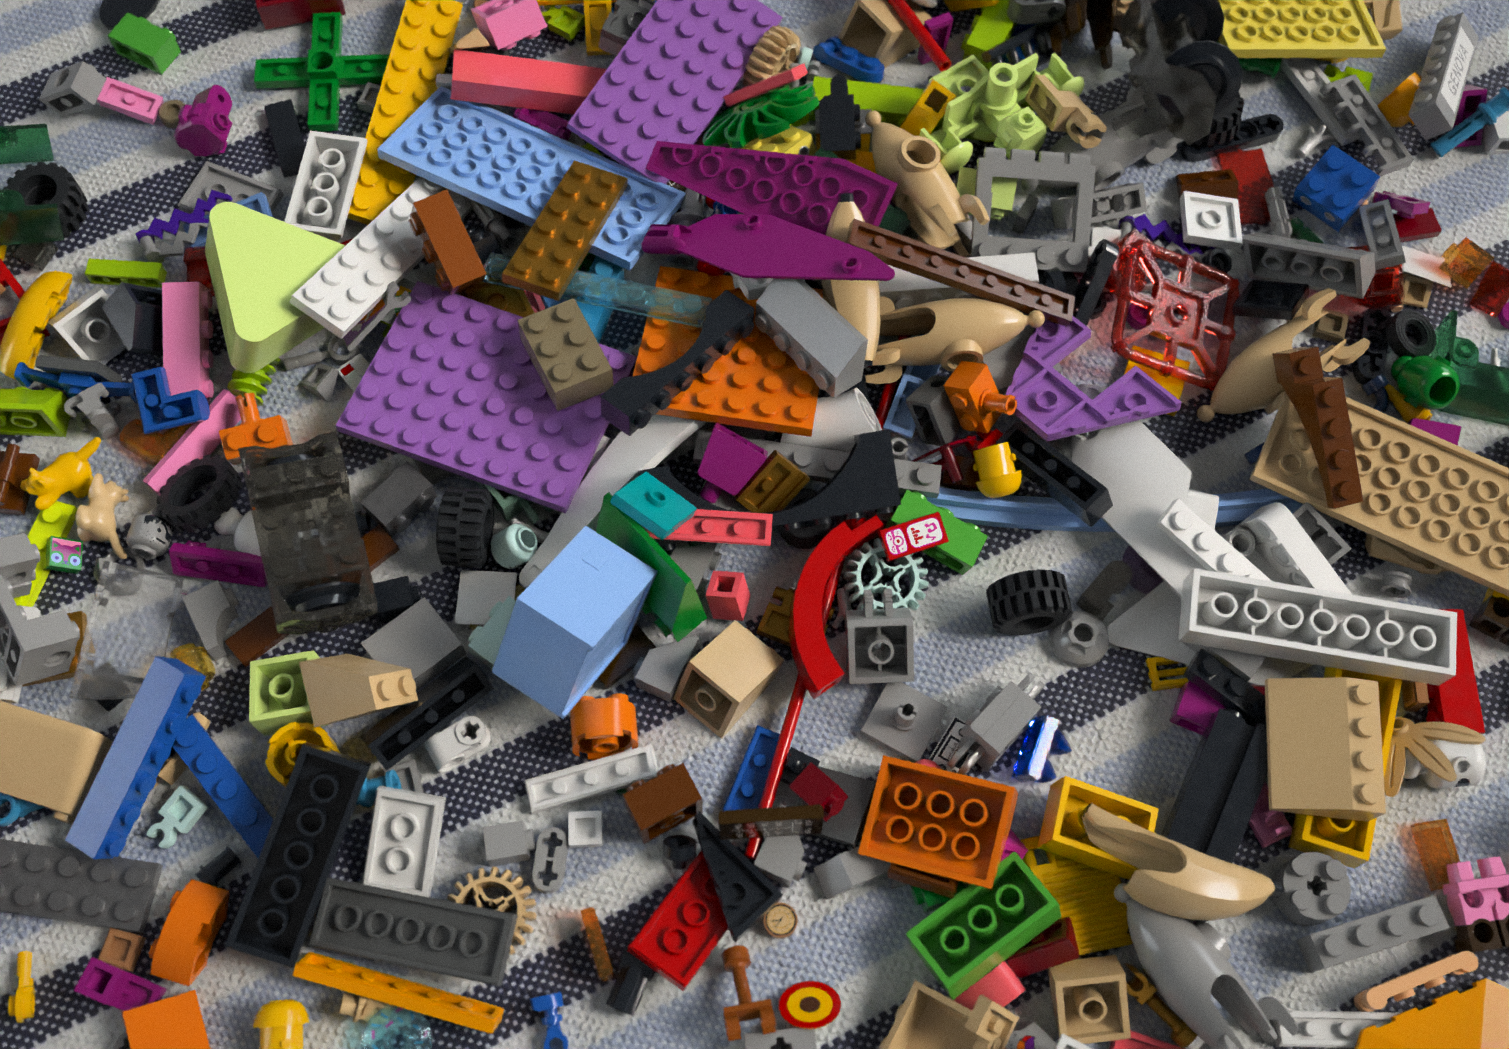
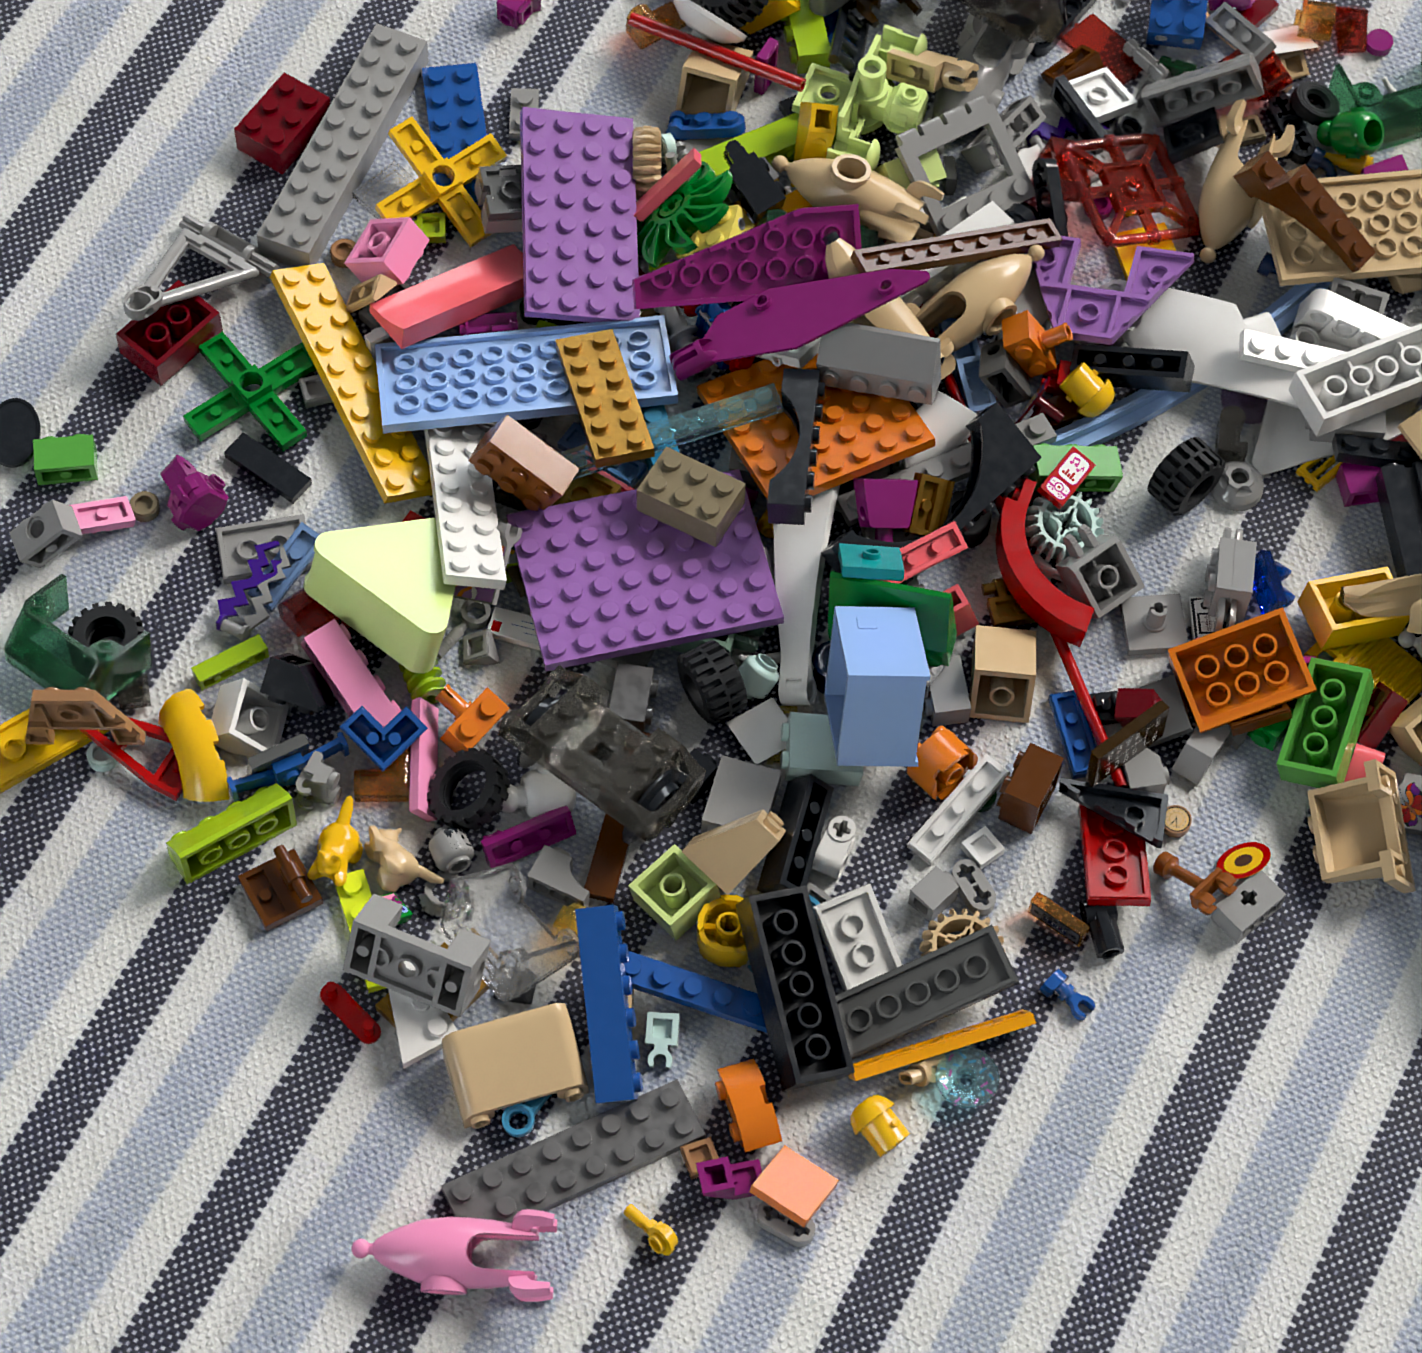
camera: 35 degrees left, 5 degrees down
black pin [195,846,242,887] -> none
white slope [284,131,368,241] -> none
black tile [663,835,697,870] -> none
none -> black tile [1050,75,1108,155]

